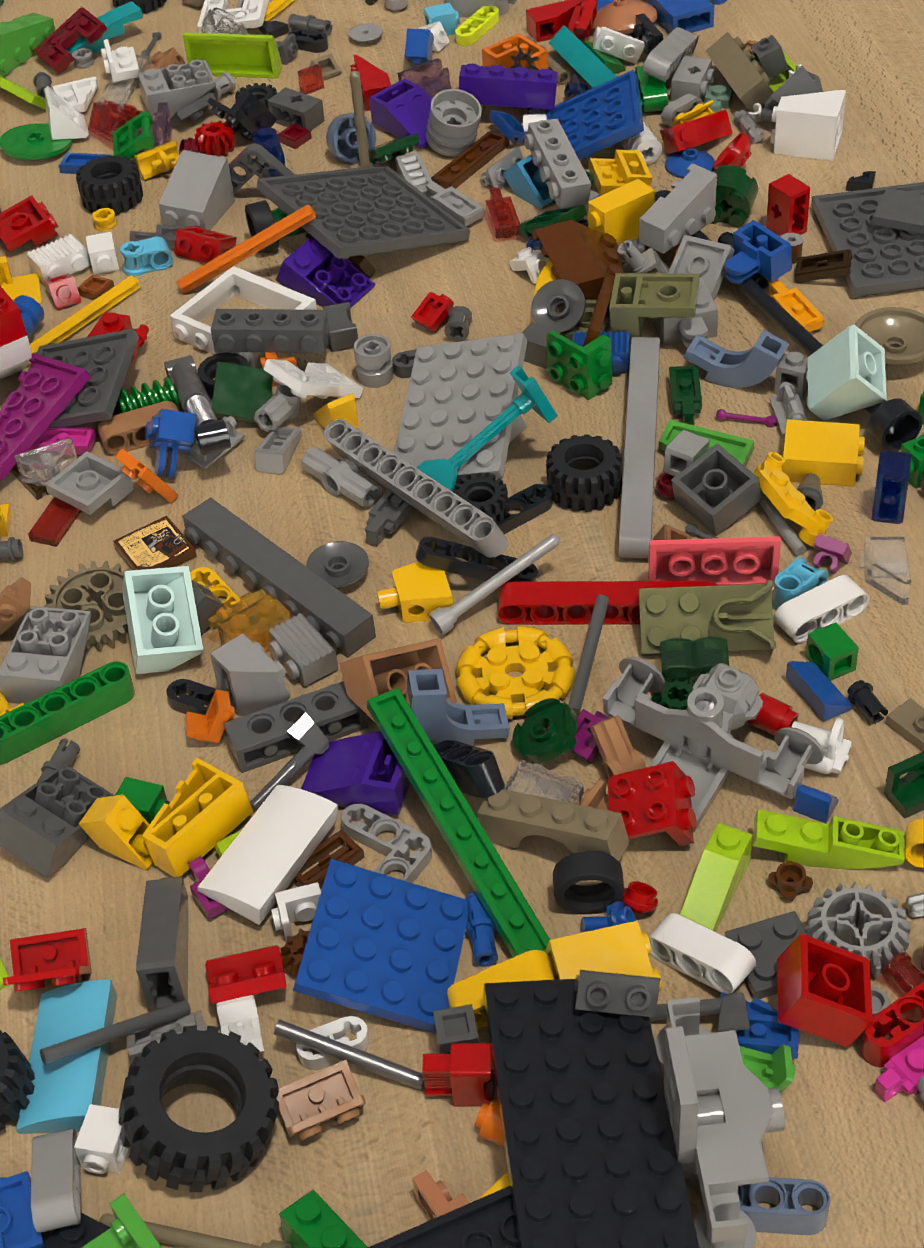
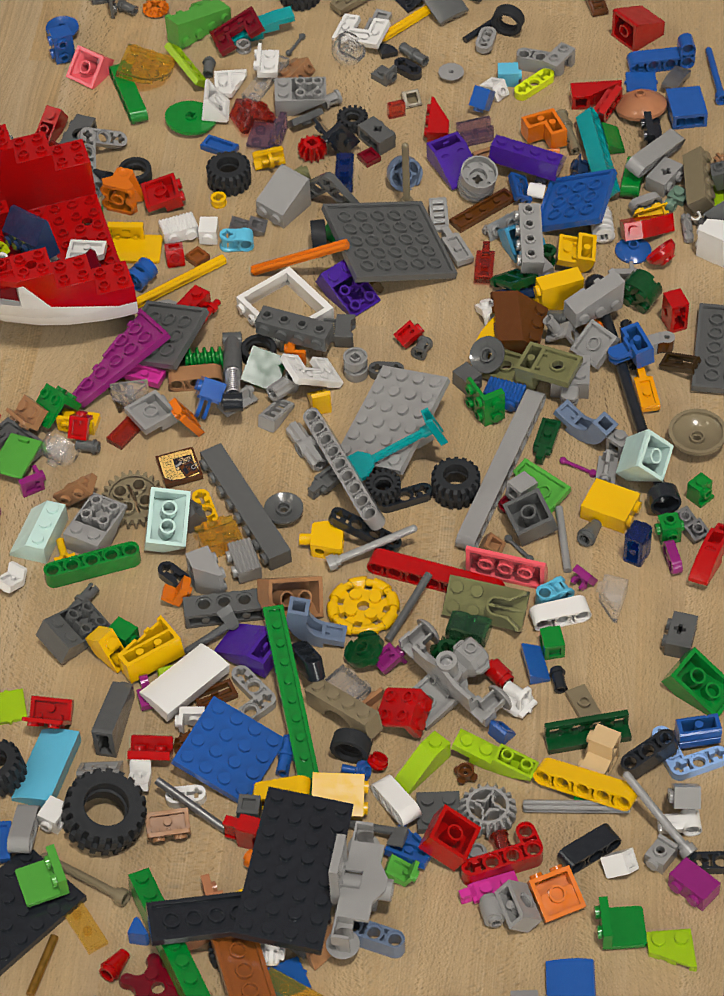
camera: 15 degrees right, 5 degrees up
dark grey bar [40,1000,191,1065] -> none
green plate [112,111,155,160] -> none
red bracket [174,226,237,263] -> none
dark red plate [179,138,198,155] -> none
lime slope [182,33,282,79] -> none
dark green tile [356,133,420,165] -> none
black gear [510,48,540,70] -> none
dark grey hinge [575,970,661,1018] -> none
reddish brown tile [583,274,615,347] -> none
medium nougat piece [590,715,646,783] -> none
white bracket [593,27,645,64] -> none
yellow plate [753,452,833,547] -> none

